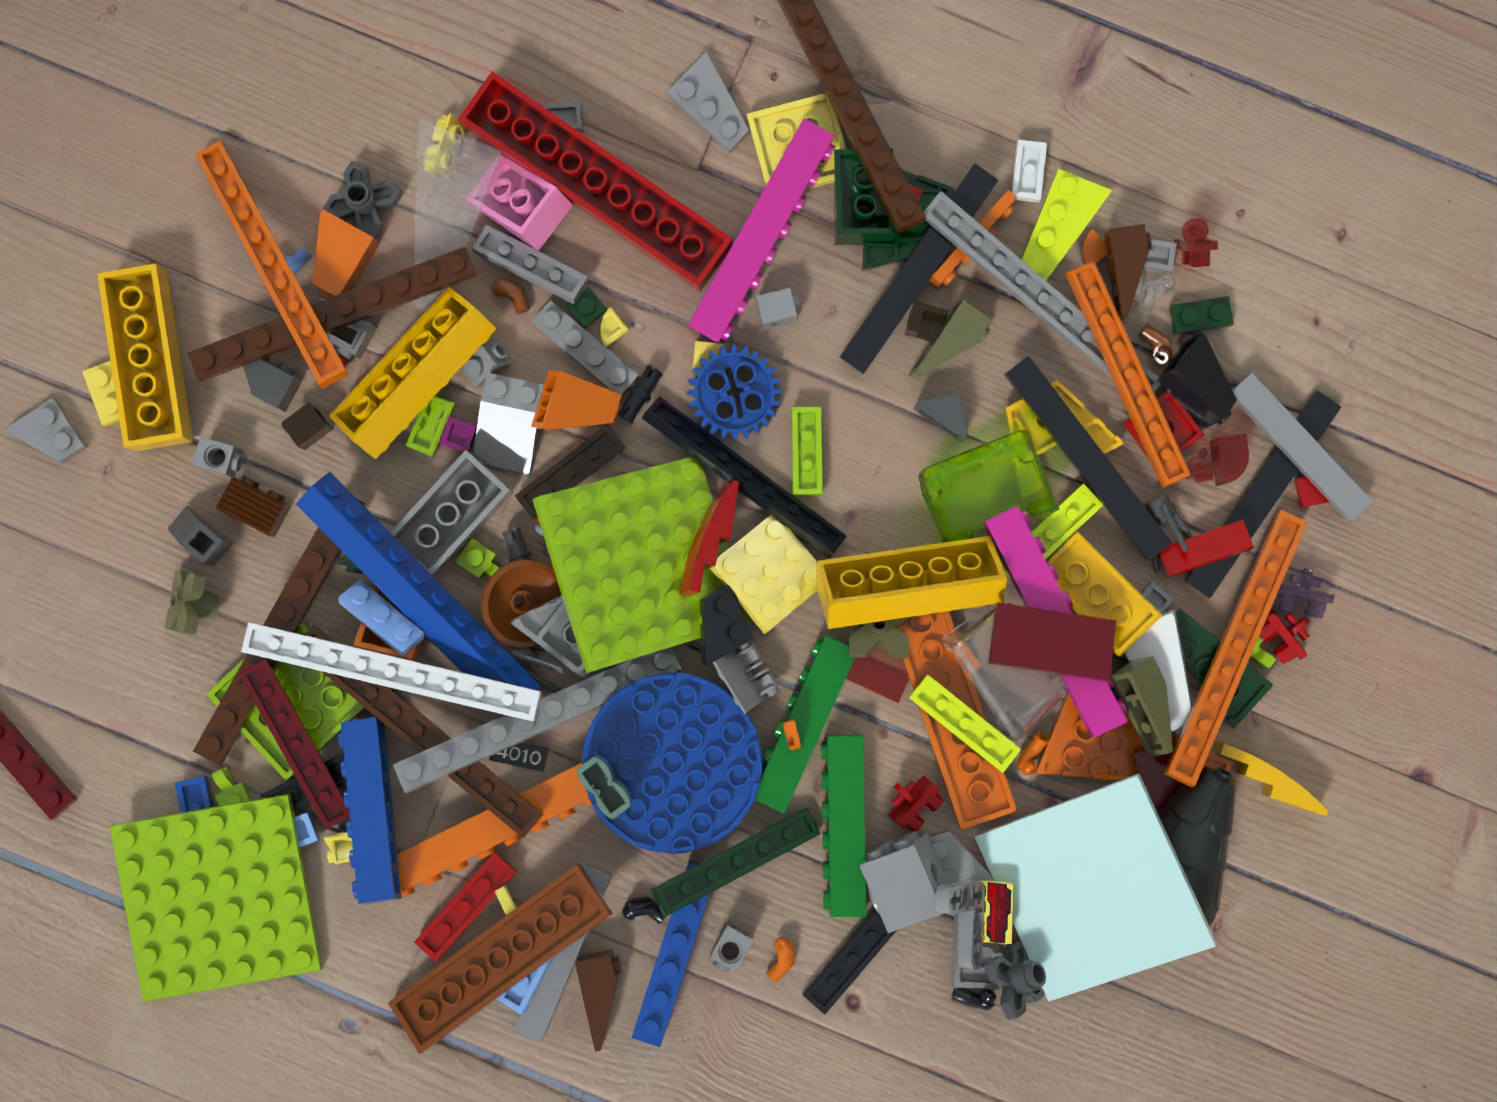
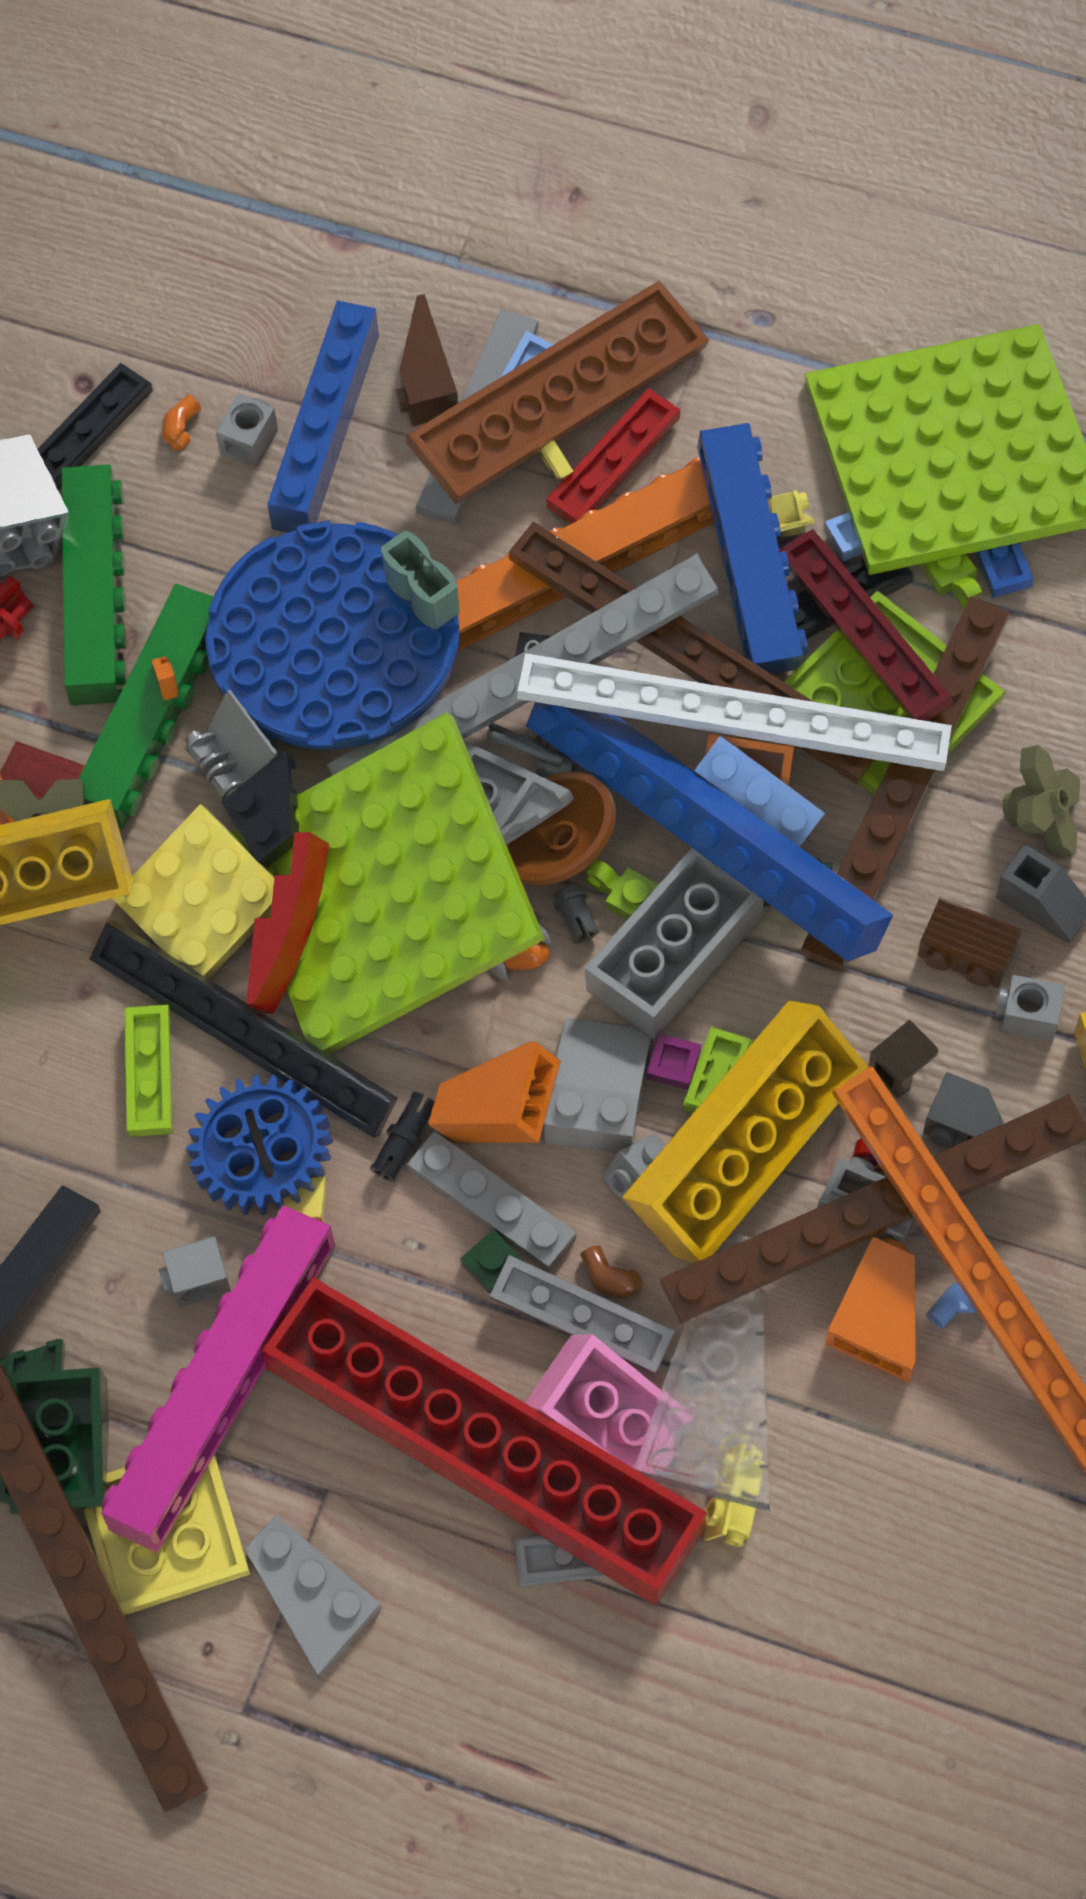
camera: 175 degrees left, 20 degrees down
dark grey plant [323,161,403,239] -> none
dark brown plate [515,424,626,520] -> none
light yellow tile [600,307,629,348] -> none
black arm [622,896,666,924] -> none
dark green tile [651,808,820,917] -> none

